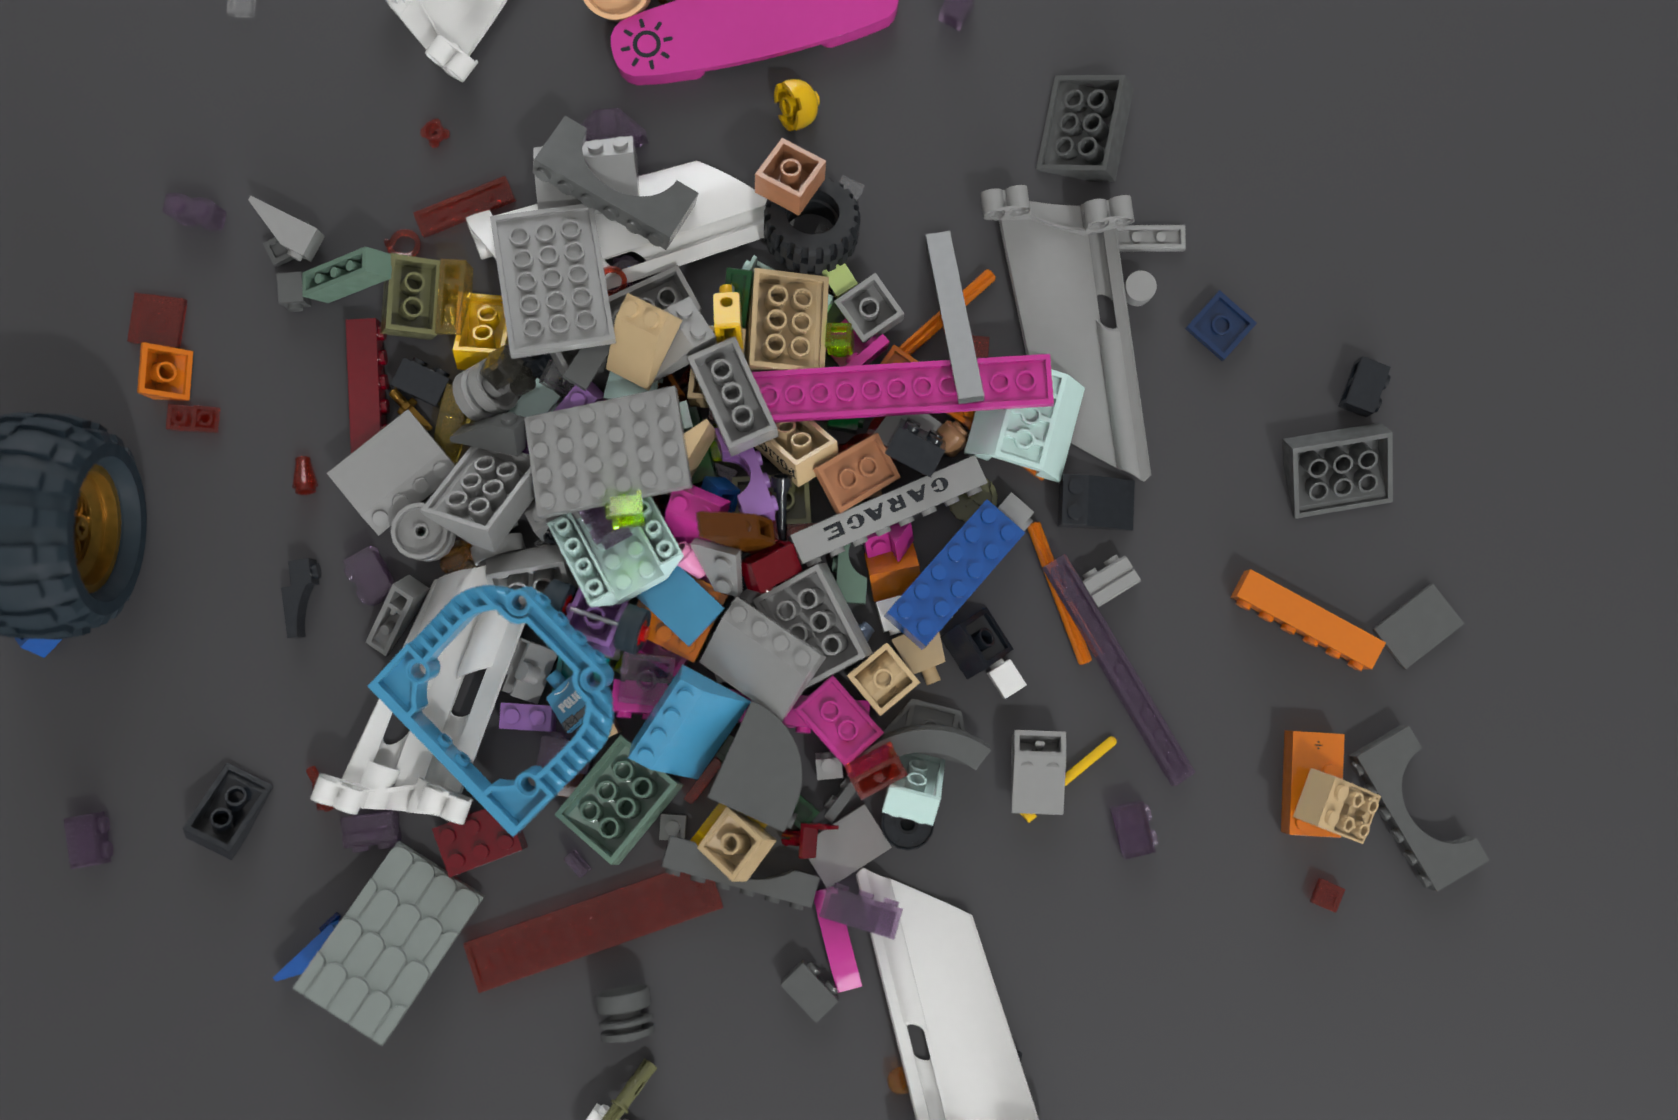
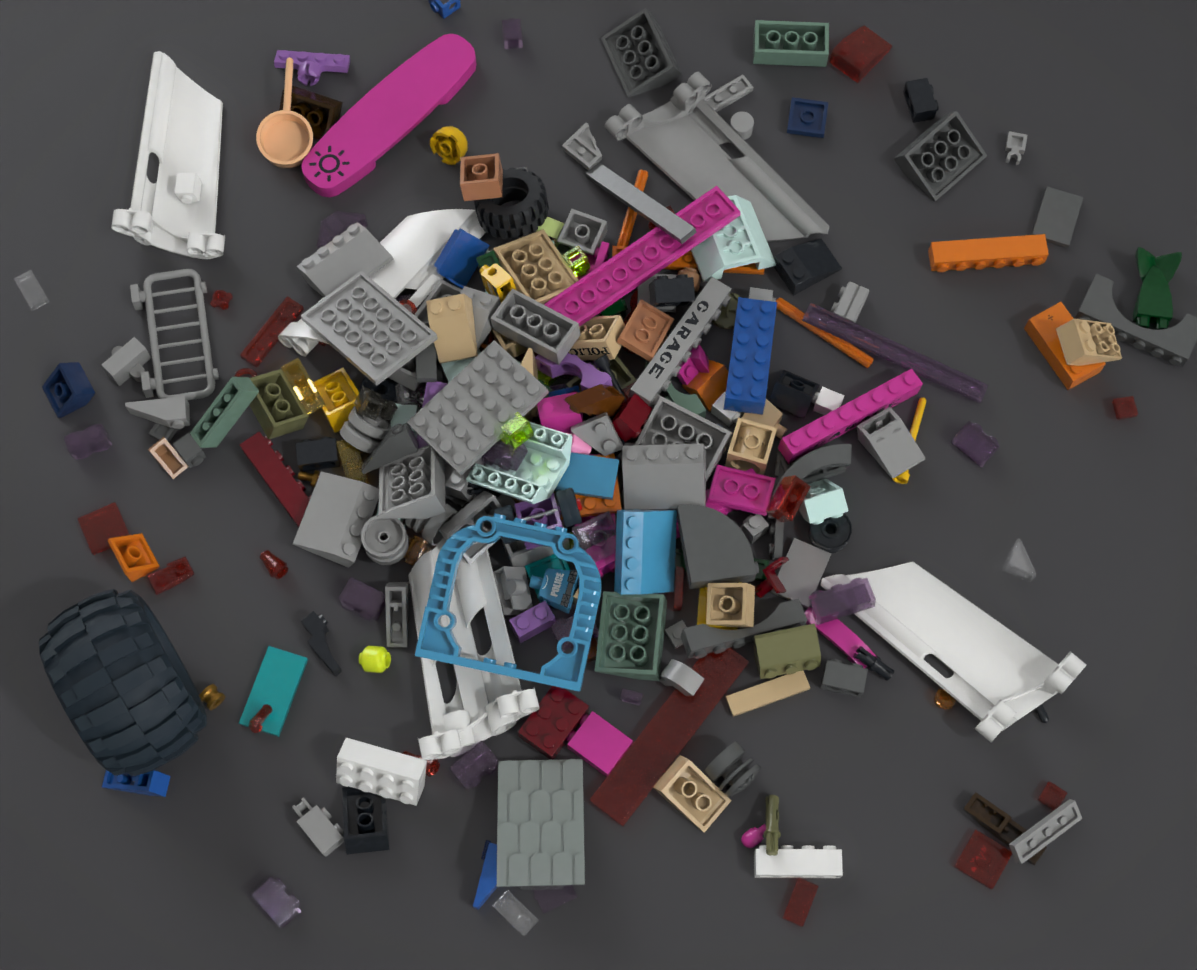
camera: 30 degrees left, 15 degrees down
dark grey arch [532,116,699,250] -> none
none -> dark blue slope [42,362,95,418]
none -> light grey piece [102,337,151,386]
none -> light grey bar [130,269,219,401]
none -> medium nougat slope [148,437,189,479]
none -> pearl gold wheel [199,684,226,710]
none -> teal tile [239,646,308,737]
none -> clear red arm [249,704,272,733]
none -> light grey brick [292,797,344,857]
none -> white brick [336,738,427,806]
none -> neon yellow head [359,646,391,673]
none -> blue piece [434,228,490,288]
none -> clear plate [493,890,539,937]
none -> light grey wing [562,123,602,171]
none -> dark pink brick [567,711,633,778]
none -> tan slope [653,755,731,832]
none -> light grey brick [660,659,704,696]
none -> tan tile [725,671,810,717]
none -> dark pink cylinder [741,824,766,848]
none -> sand green brick [753,20,829,67]
none -> olive slope [754,623,821,679]
none -> dark pink brick [778,369,923,464]
none -> clear red slope [830,25,892,83]
none -> black pin [853,646,894,681]
none -> clear slope [1002,538,1037,582]
none -> light grey plate [1005,131,1028,165]
none -> dark green hips [1132,247,1182,330]

